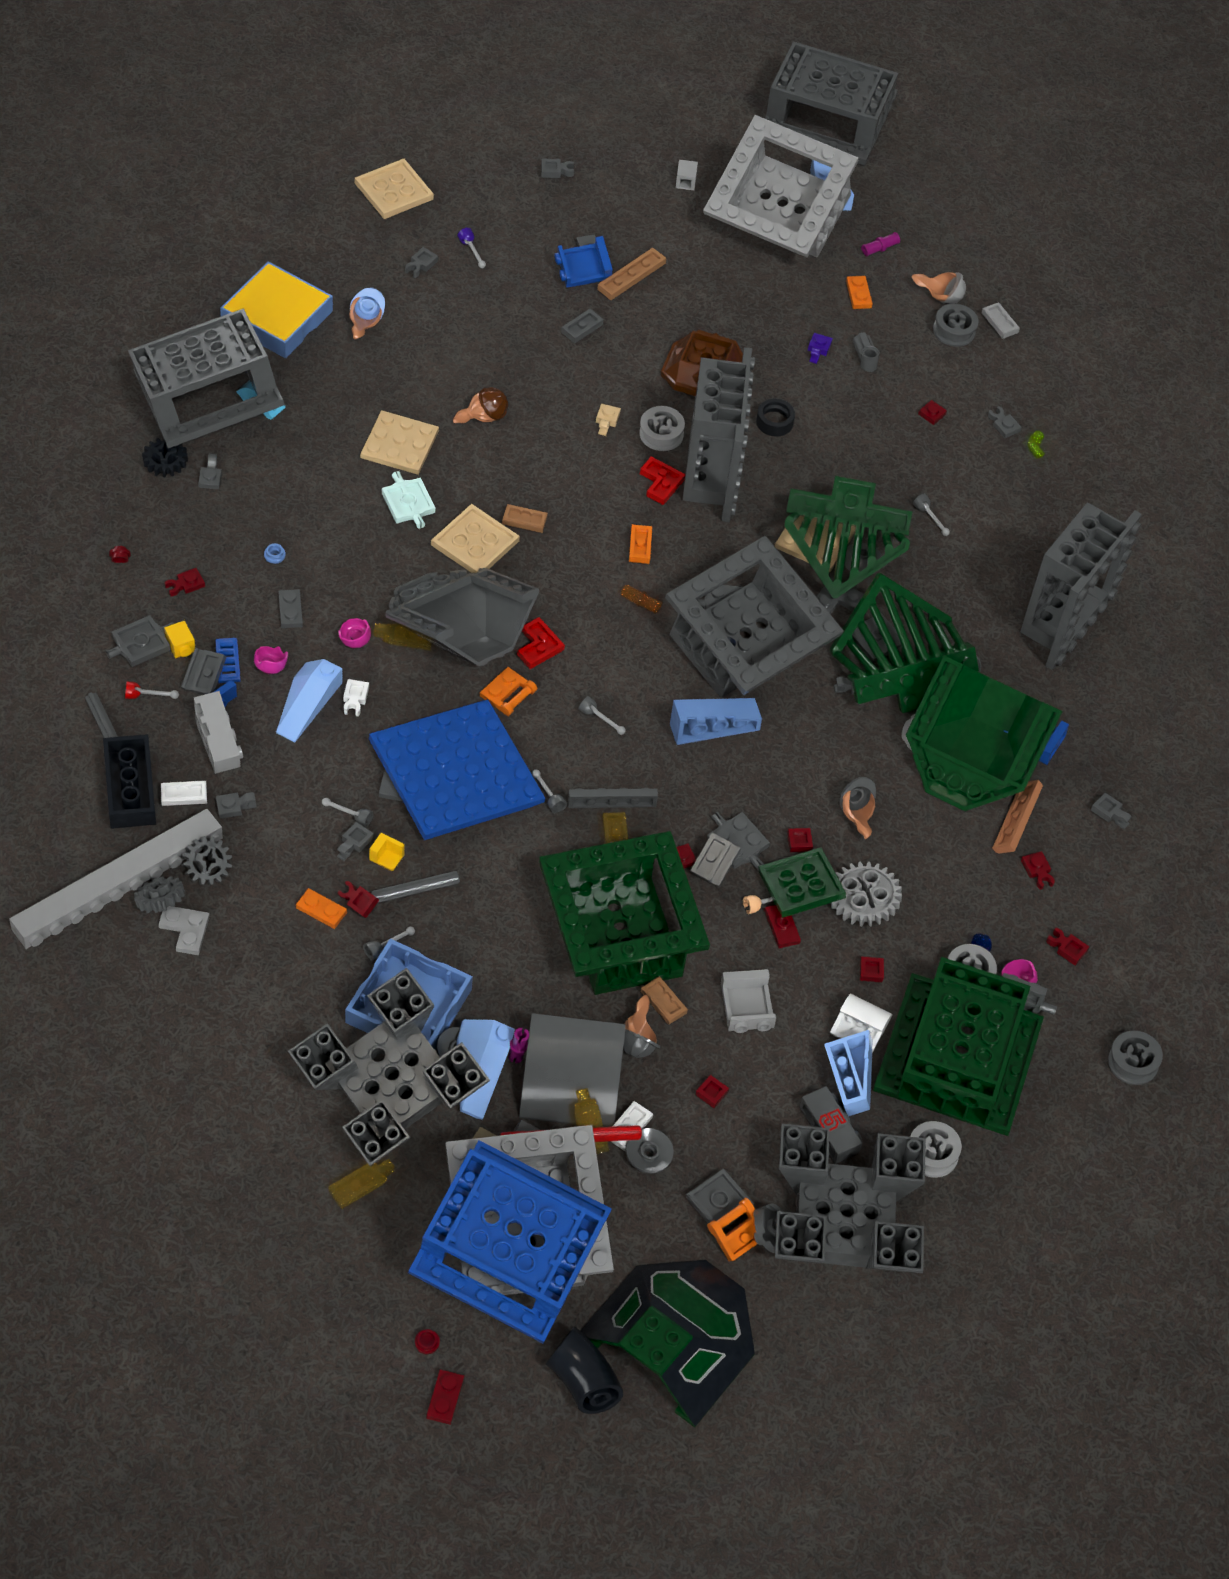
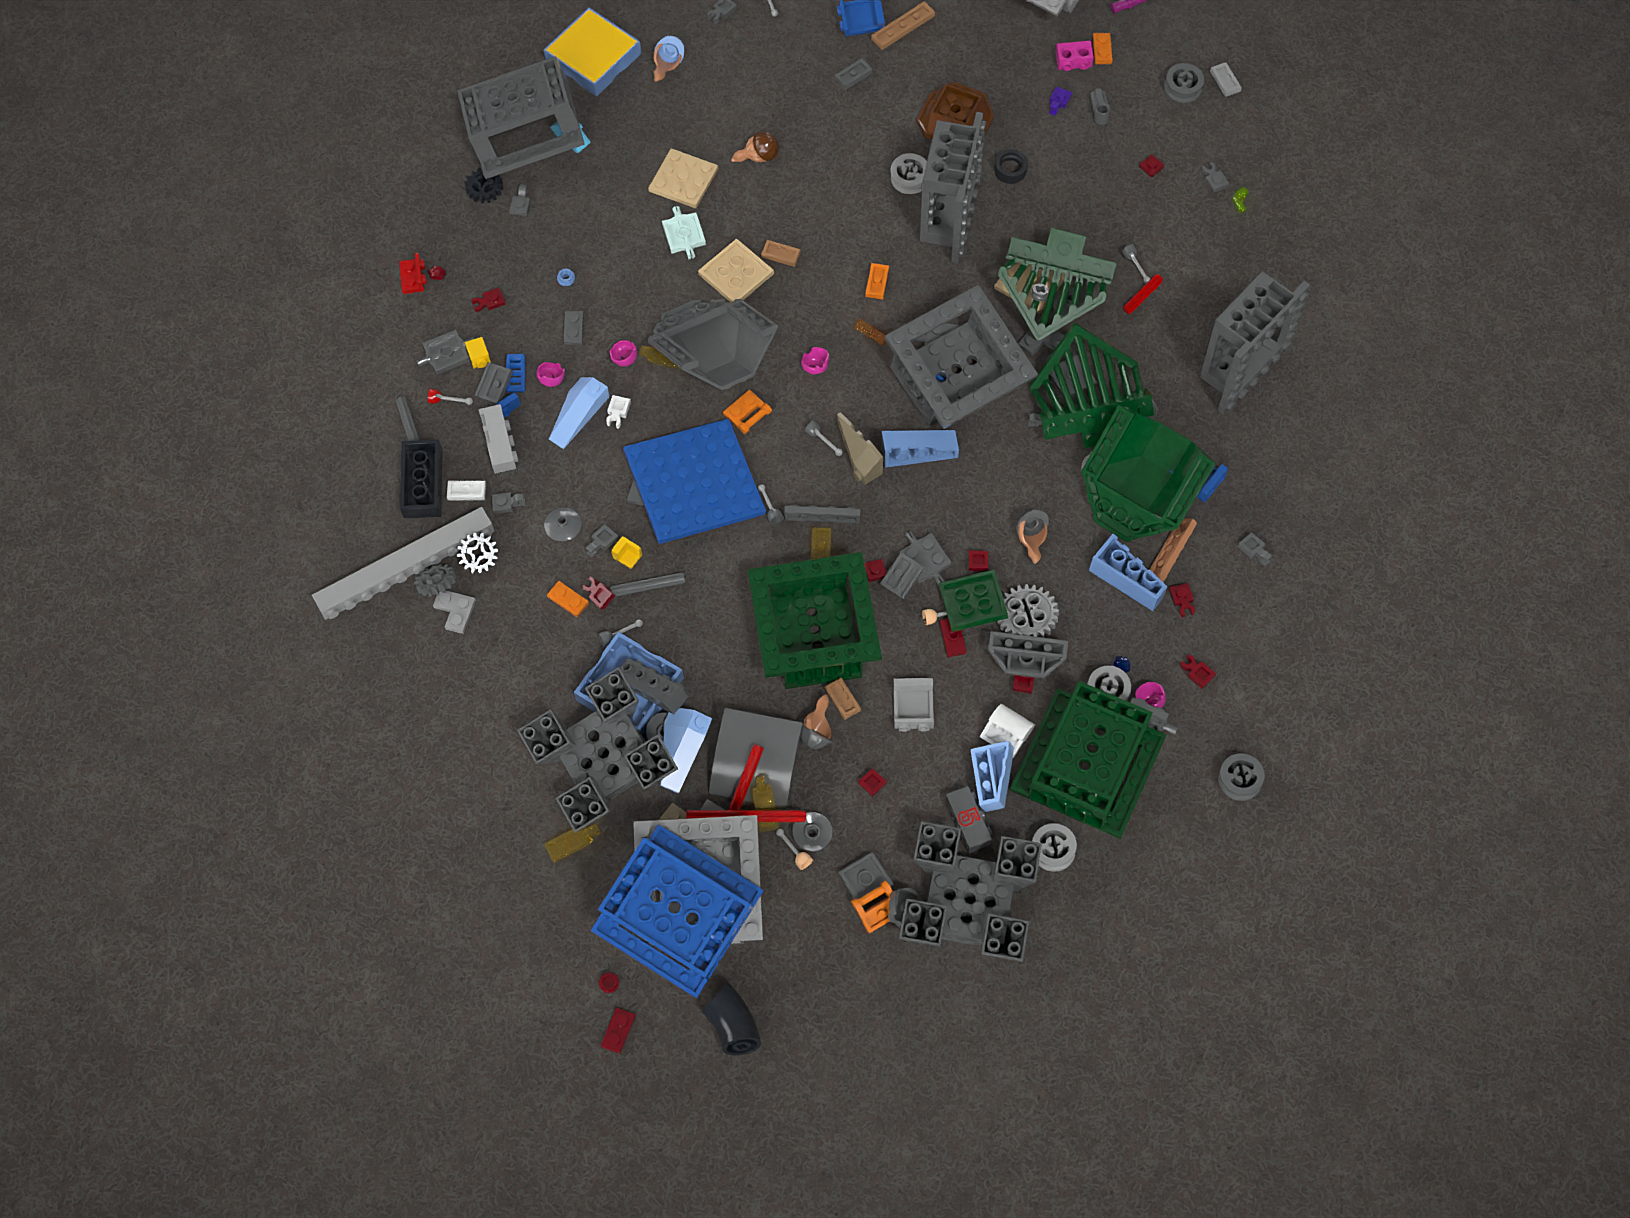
camera: 15 degrees right, 10 degrees up
hinge [322,798,374,828] -> none
magenta pin [508,1028,529,1063] -> none
red plate [517,617,565,669] -> none
windscreen [581,1260,755,1428] -> none
tan plate [596,404,621,436] -> none
white plate [611,1101,653,1151] -> none
red plate [640,456,686,505] -> none
piece [912,272,966,304] -> none
none -> red bracket [399,253,427,294]
none -> dark grey dish [544,508,582,541]
none -> dark grey brick [620,658,688,715]
none -> red axle [728,744,764,810]
none -> light nougat hinge [776,828,813,870]
none -> dark pink hair [801,347,829,375]
none -> dark tan wedge [837,412,883,485]
none -> dark grey wedge [988,631,1068,679]
none -> dark grey bush [1031,283,1049,301]
none -> dark pink brick [1055,41,1094,71]
none -> medium blue wedge [1089,534,1167,611]
none -> red axle [1123,274,1163,314]

